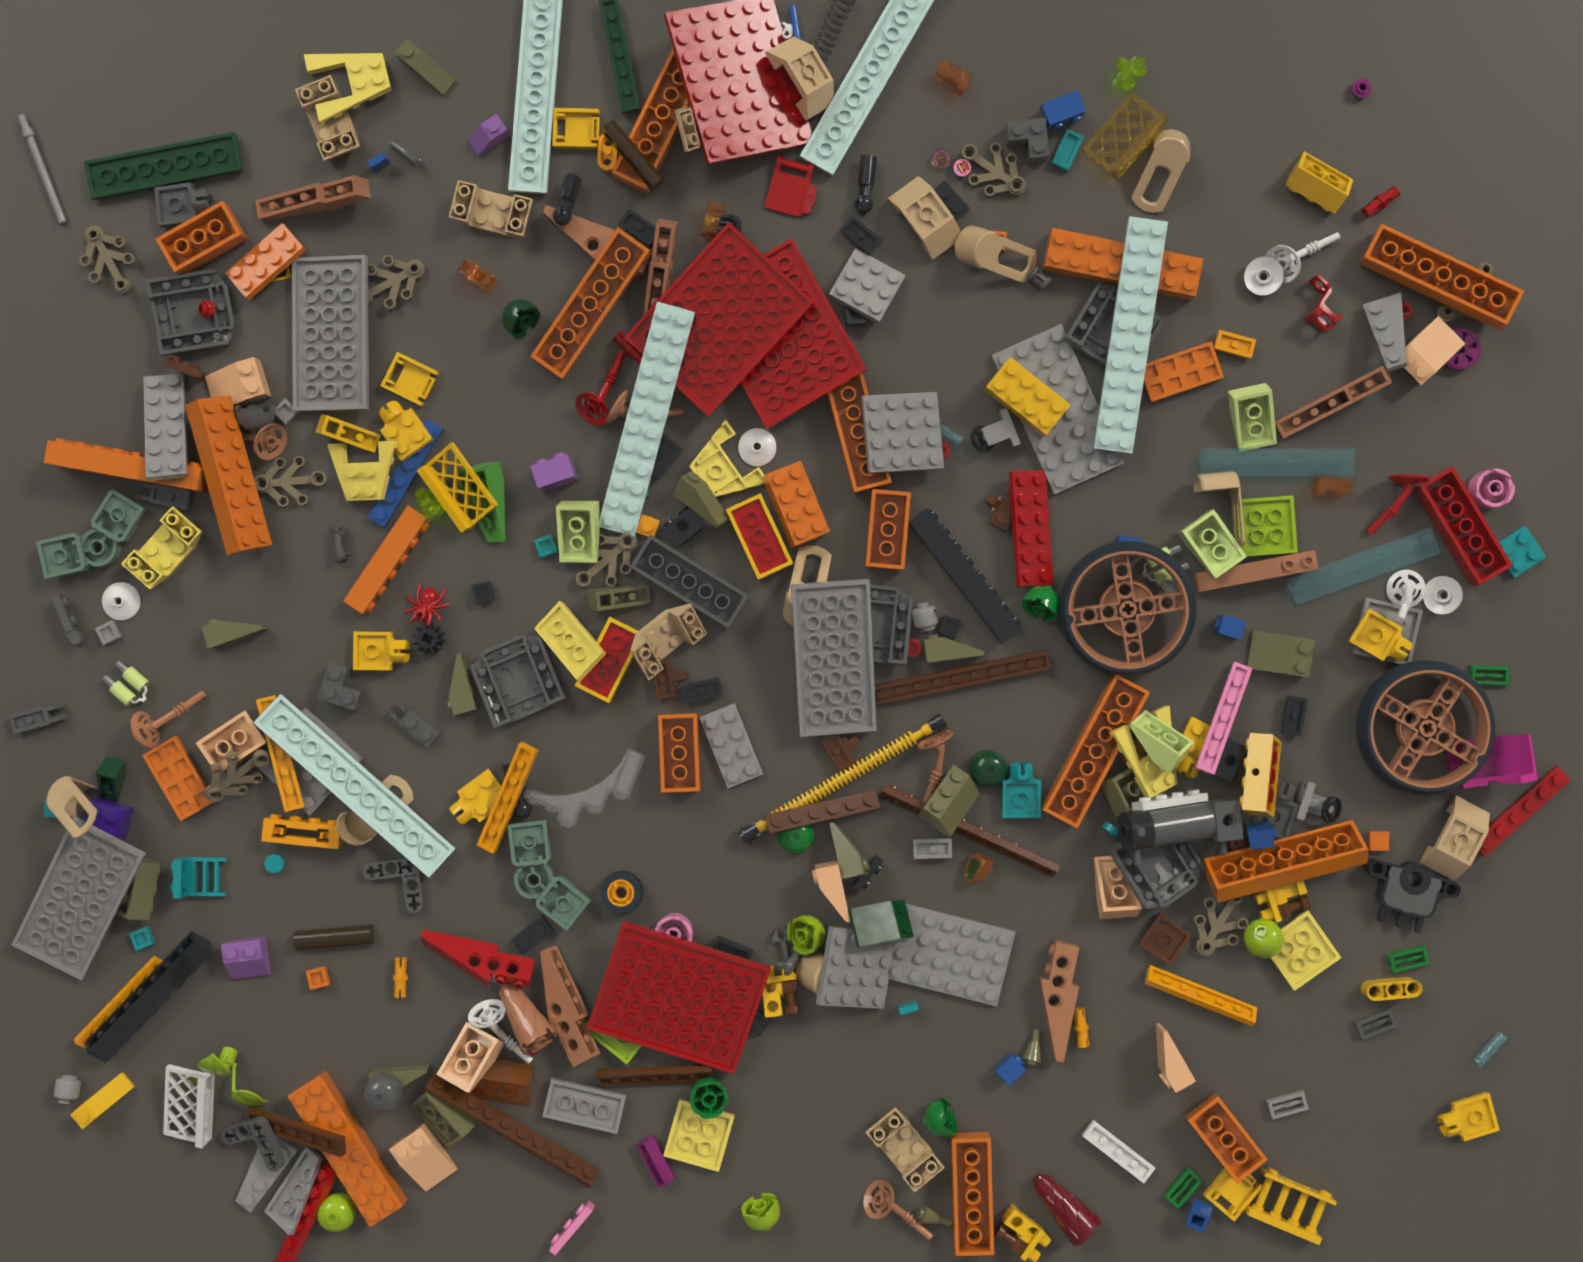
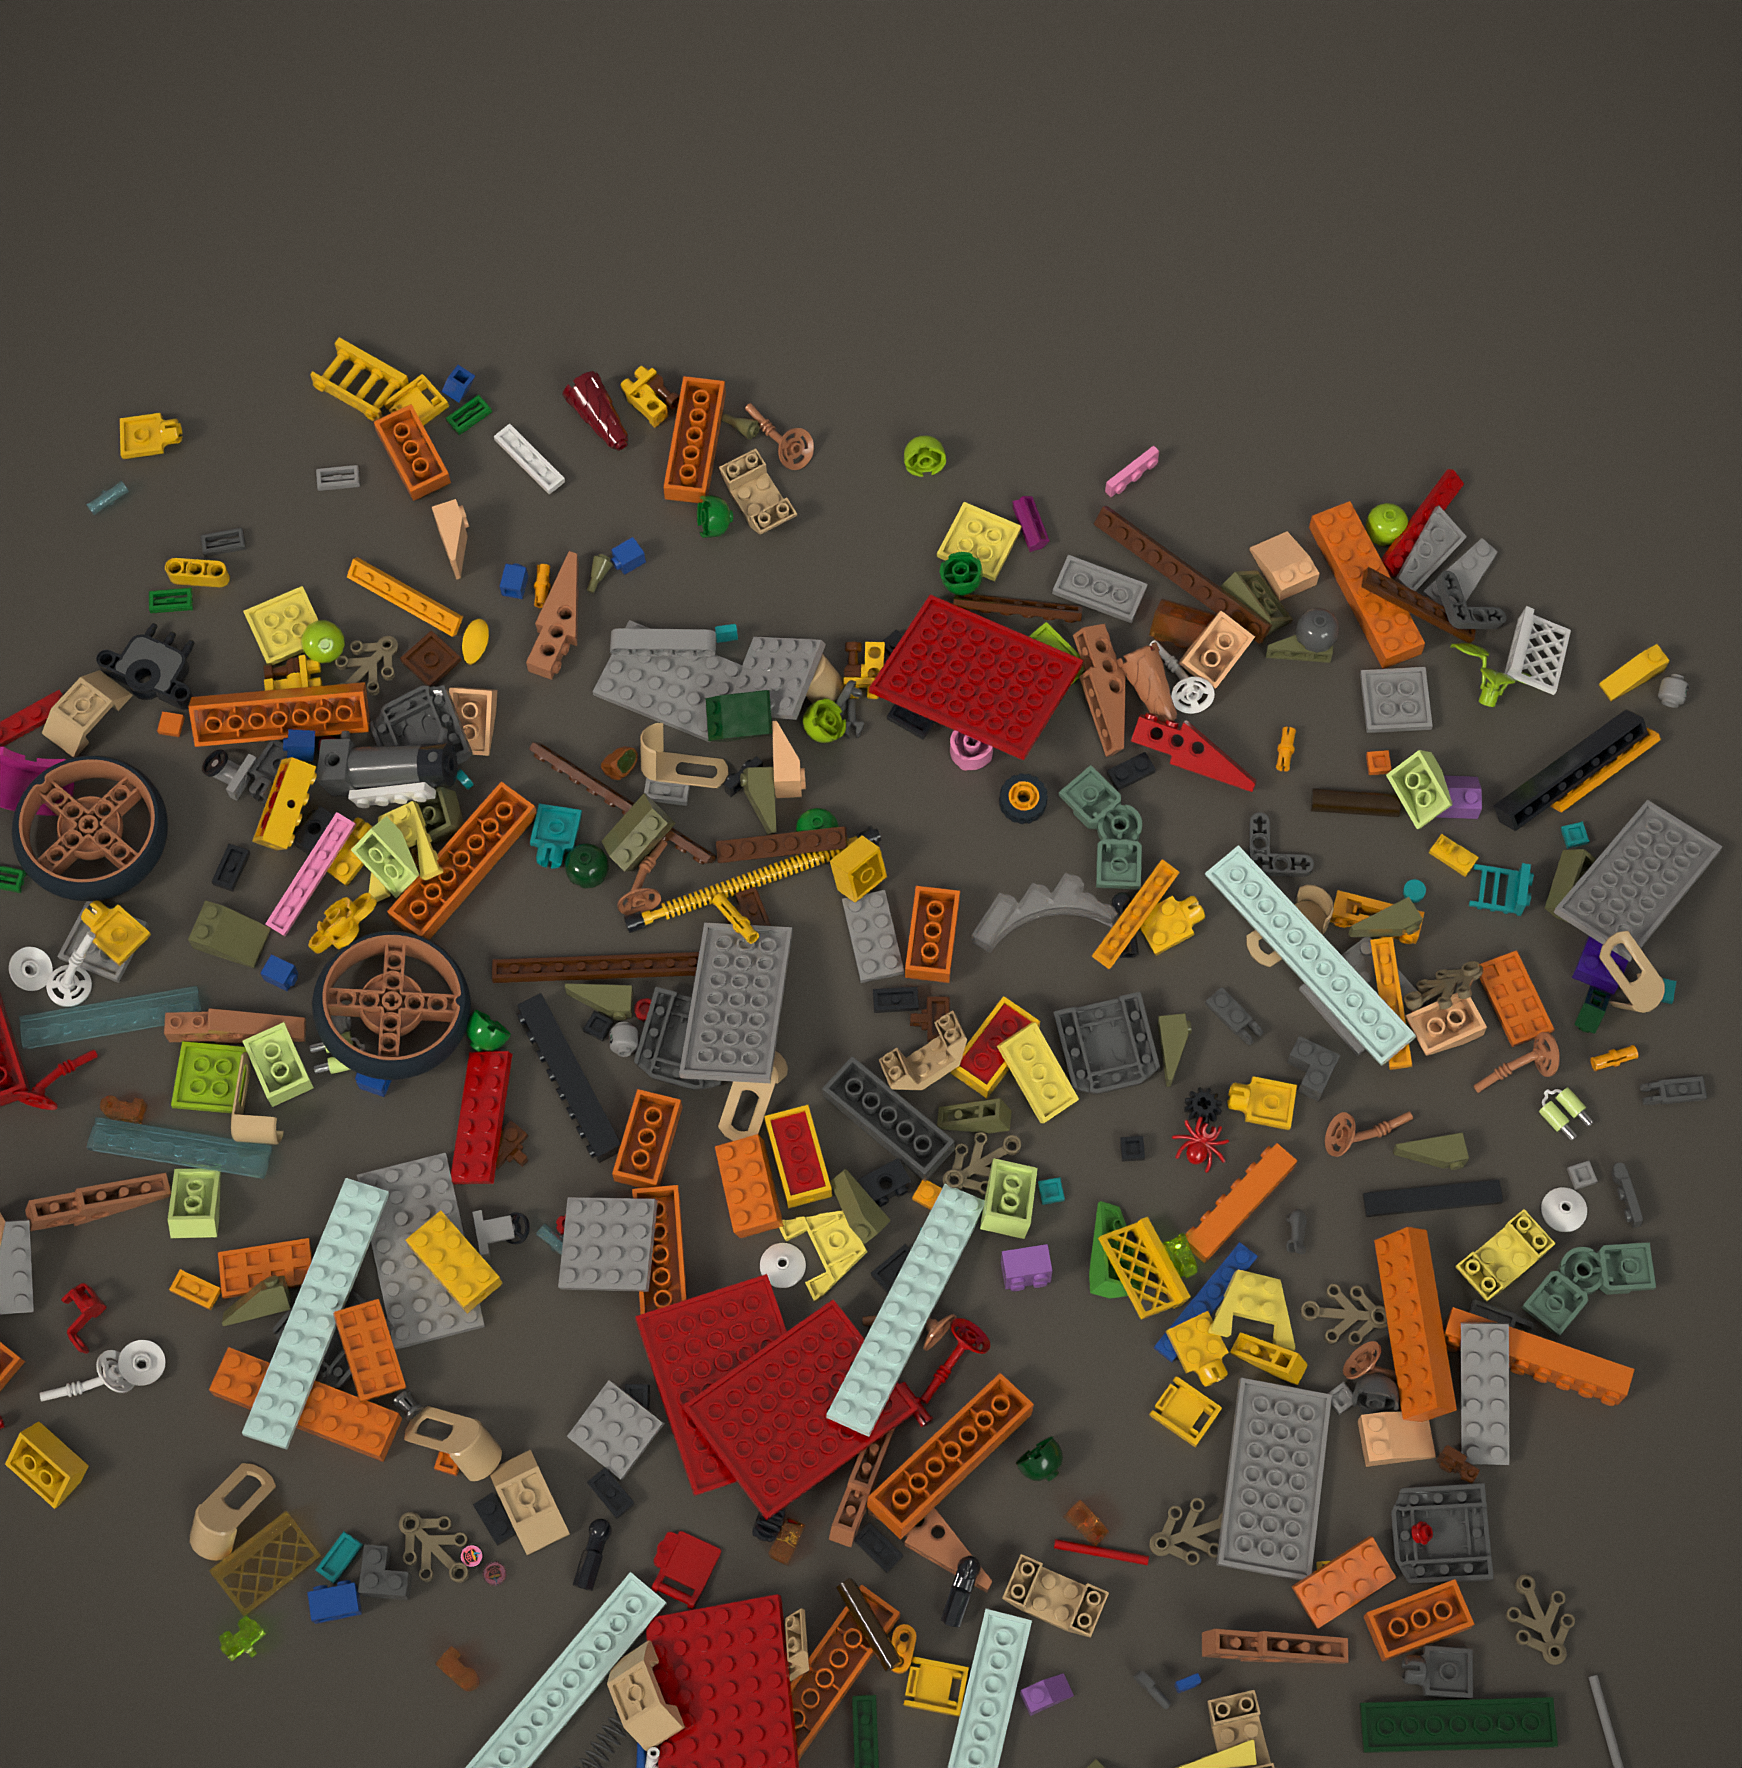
camera: 165 degrees left, 20 degrees down
none -> olive slope [222,1275,292,1326]
none -> yellow plant [308,893,377,954]
none -> orange plate [333,1299,406,1402]
none -> yellow arm [462,619,489,665]
none -> blue brick [499,563,528,599]
none -> light grey beam [610,628,716,657]
none -> tan piece [641,723,728,788]
none -> yellow pin [712,893,759,944]
none -> yellow brick [830,836,887,903]
none -> red bar [1054,1539,1149,1565]
none -> nougat dish [1325,1112,1413,1157]
none -> olive slope [1348,897,1423,937]
none -> light grey plate [1360,667,1433,733]
none -> black tile [1363,1180,1503,1217]
none -> yellowish green slope [1386,750,1453,829]
none -> yellow plate [1429,834,1479,877]
none -> light orange pin [1590,1045,1638,1071]

